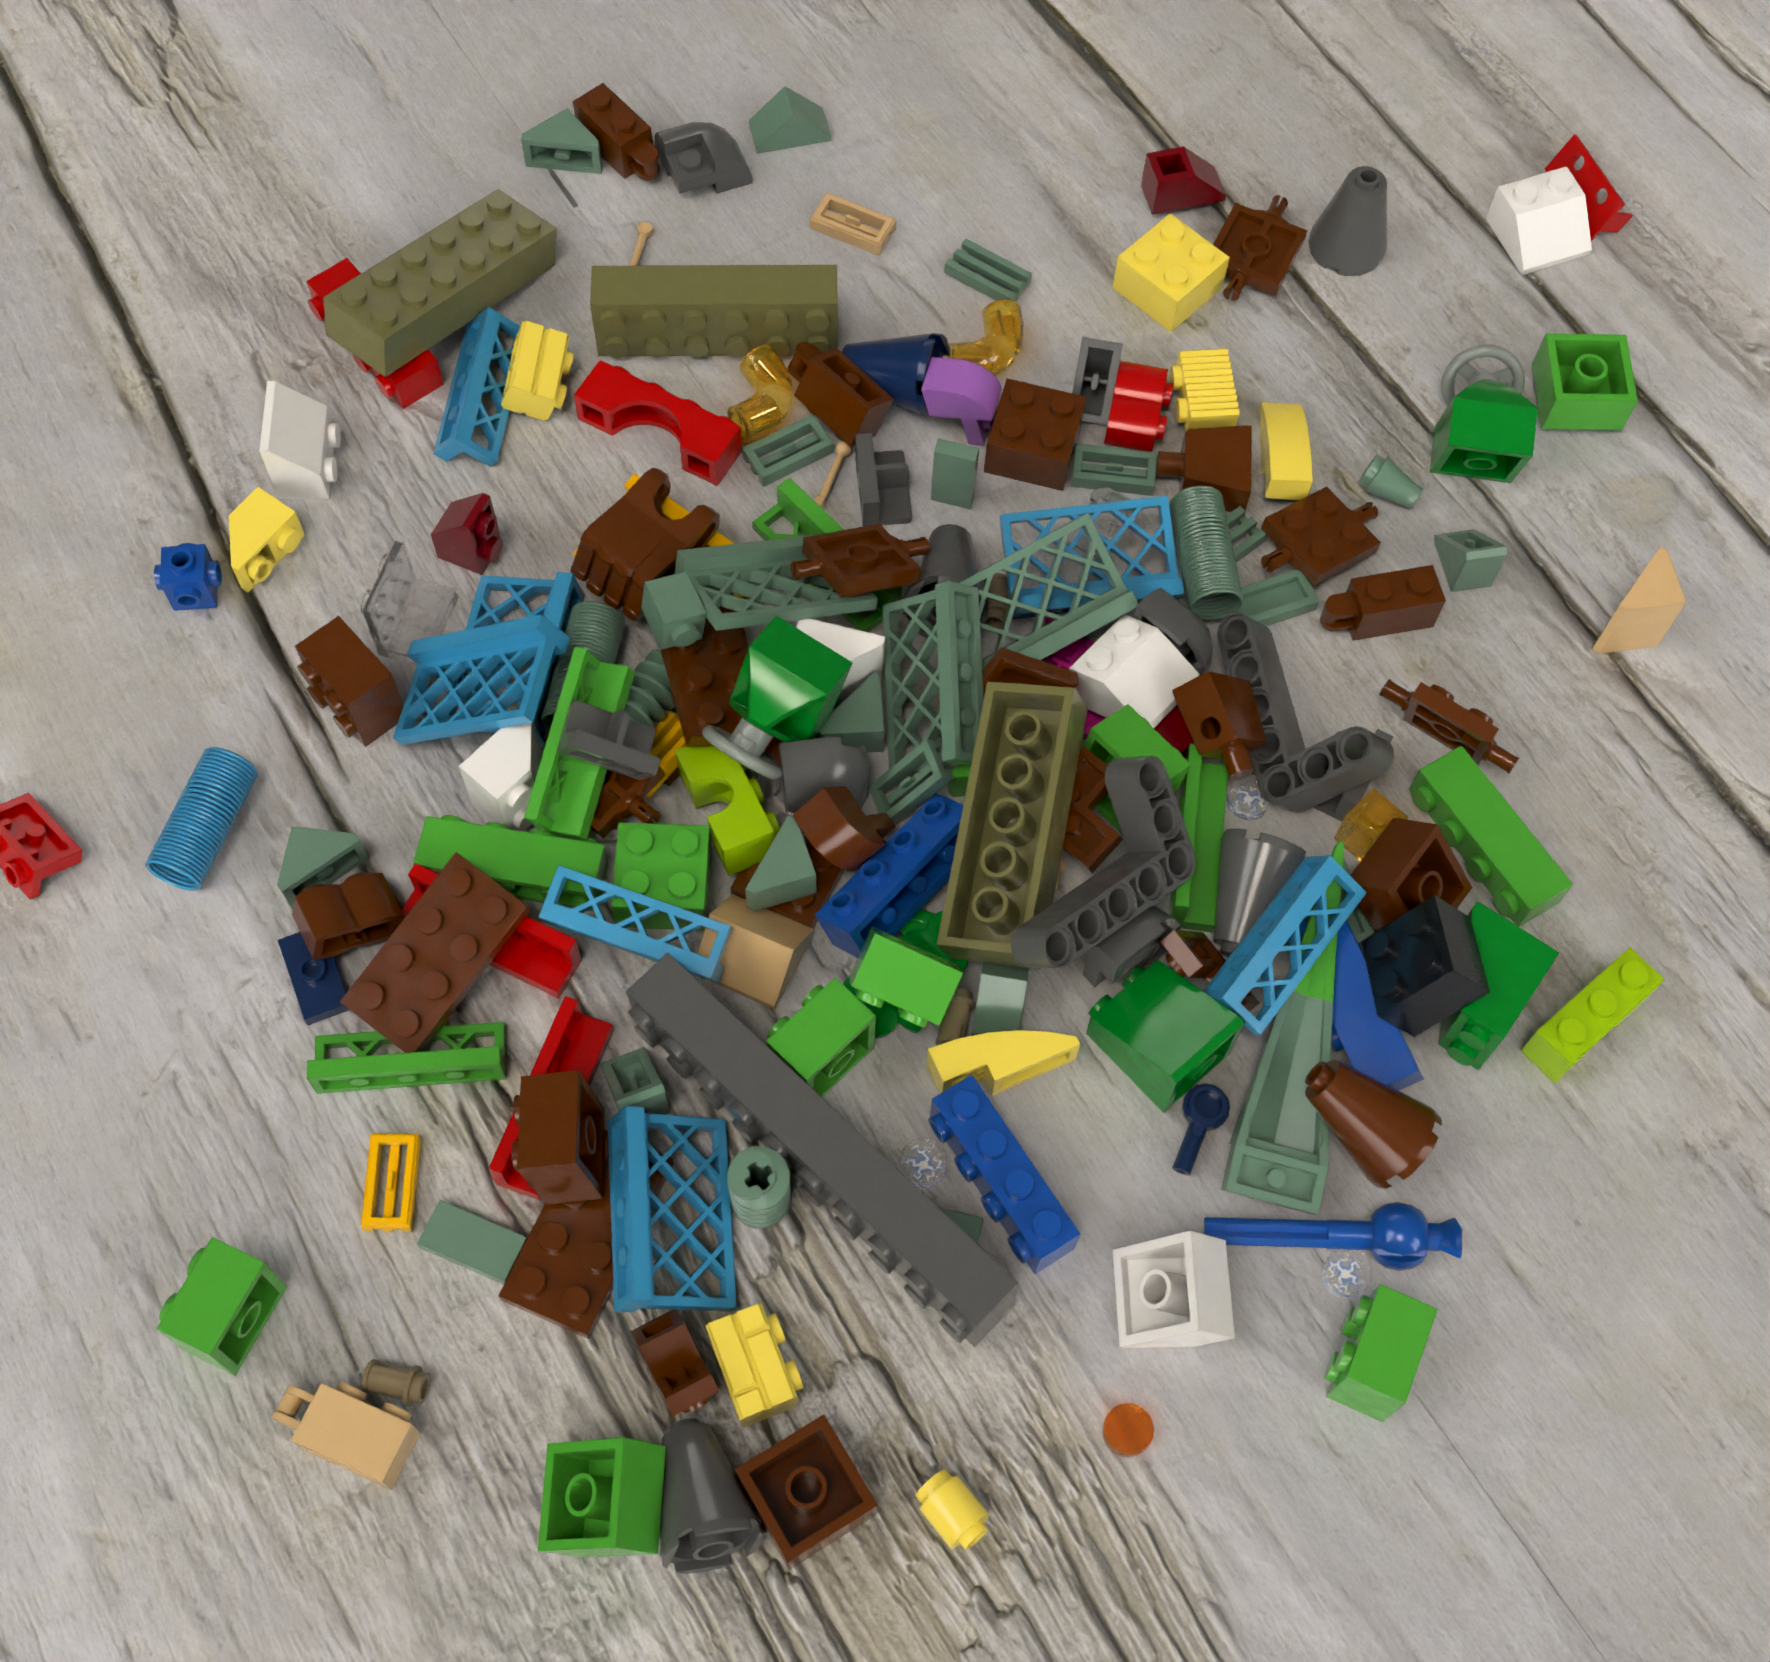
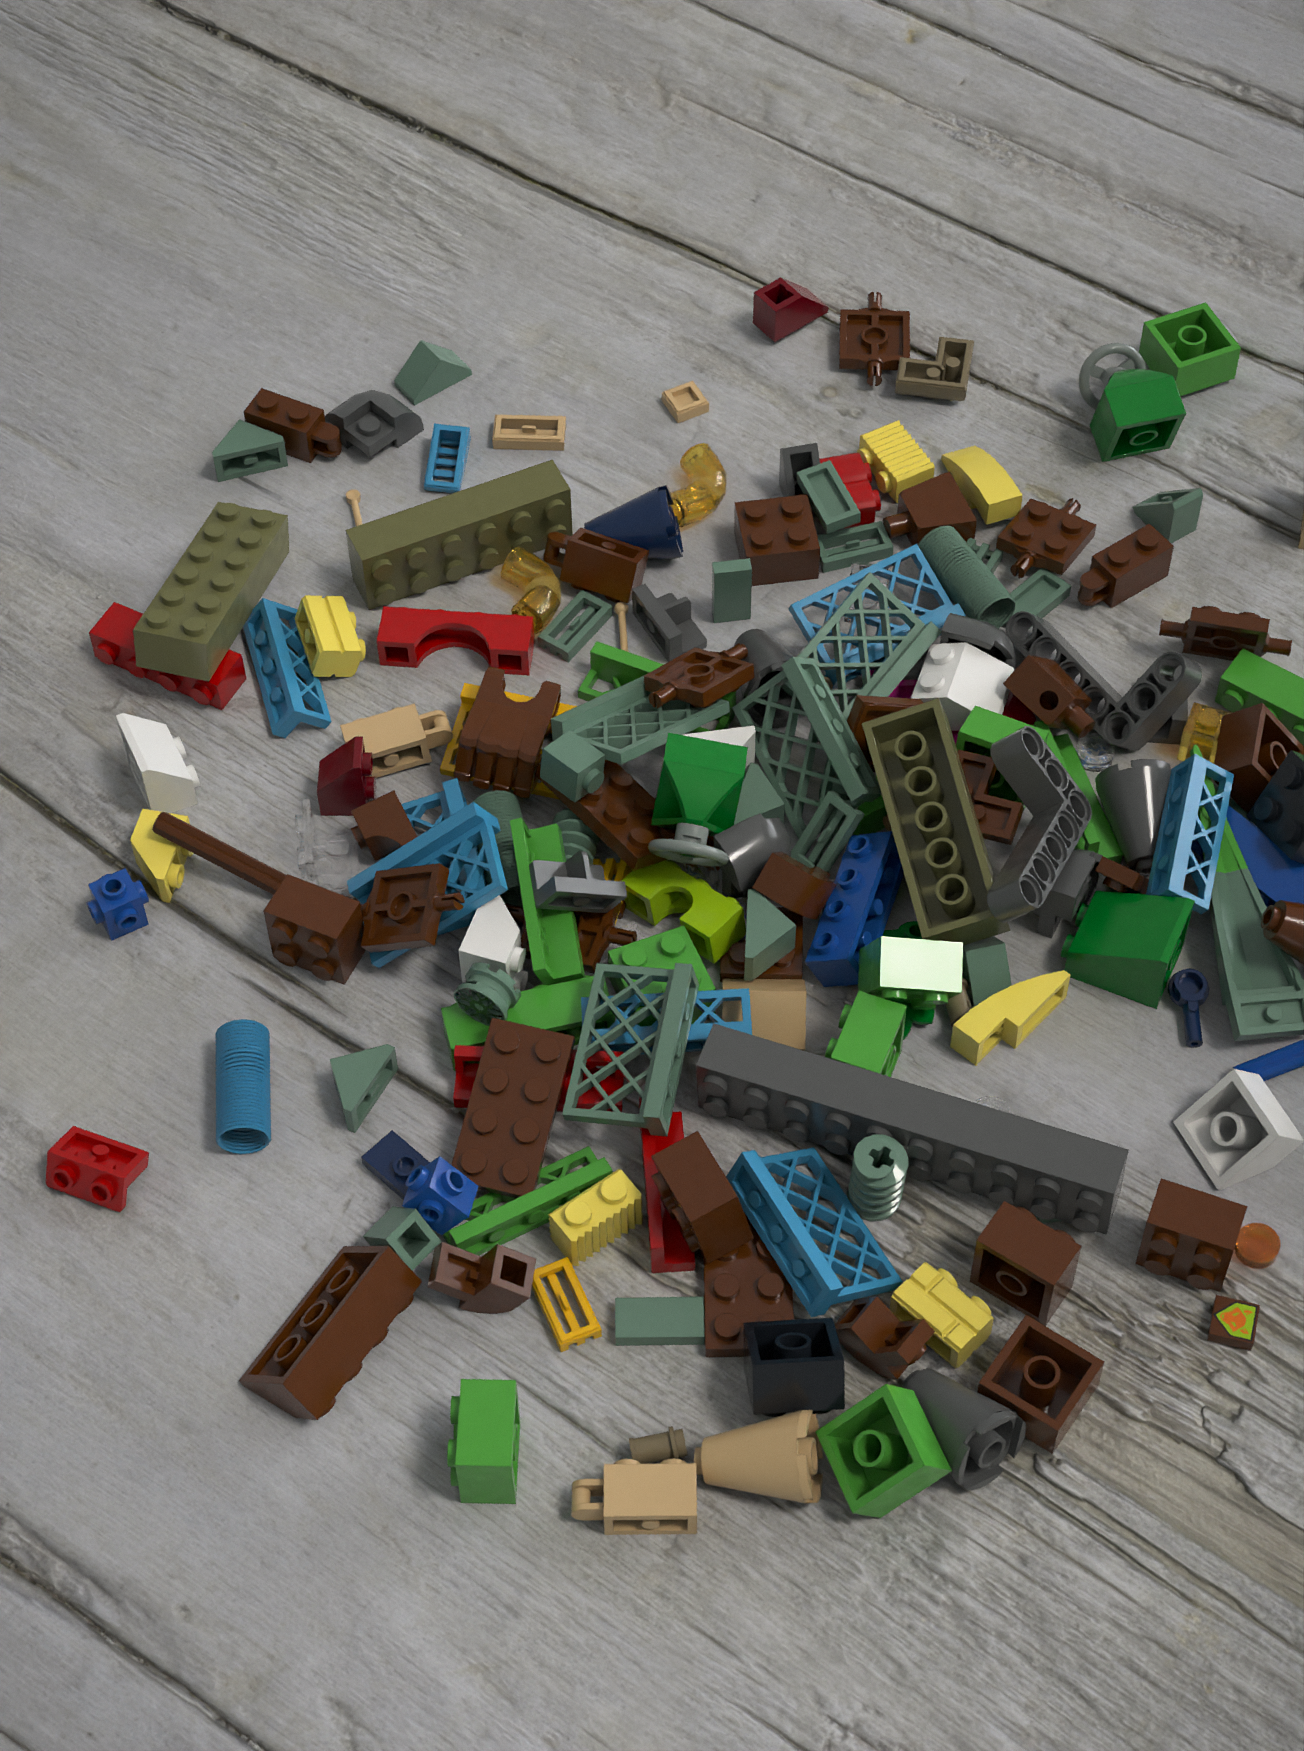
camera: 20 degrees left, 10 degrees down
reddish brown brick [292,872,404,959] -> none
sand green slope [600,1047,670,1115] -> none
light yellow brick [915,1469,990,1550] -> none
medium lavender brick [921,357,1002,445] -> none
blue brick [928,1075,1080,1274] -> none
sand green tile [944,239,1032,308] -> none
light yellow brick [1112,213,1230,332] -> none
dark grey cone [1308,166,1387,276] -> none
sand green cone [1358,454,1423,510] -> none
white slope [1486,166,1592,276] -> none
red piece [1544,134,1633,241] -> none
none -> reddish brown axle [152,812,286,895]
none -> reddish brown slope [239,1246,422,1420]
none -> tan brick [340,703,453,778]
none -> reddish brown arch [351,790,417,861]
none -> reddish brown plate [360,863,464,953]
none -> sand green brick [363,1206,441,1271]
none -> blue brick [402,1156,479,1235]
none -> dark azure slope [424,424,471,493]
none -> reddish brown brick [427,1242,536,1314]
none -> sand green wheel [454,962,521,1026]
none -> light yellow brick [548,1169,643,1266]
none -> sand green fence [562,963,699,1137]
none -> tan tile [661,381,709,423]
none -> tan cone [694,1410,823,1504]
none -> black brick [743,1317,845,1417]
none -> sand green tile [797,460,861,534]
none -> dark tan brick [895,337,974,401]
none -> reddish brown brick [969,1201,1082,1326]
none -> reddish brown brick [1135,1178,1247,1292]
none -> tile [1207,1295,1260,1351]

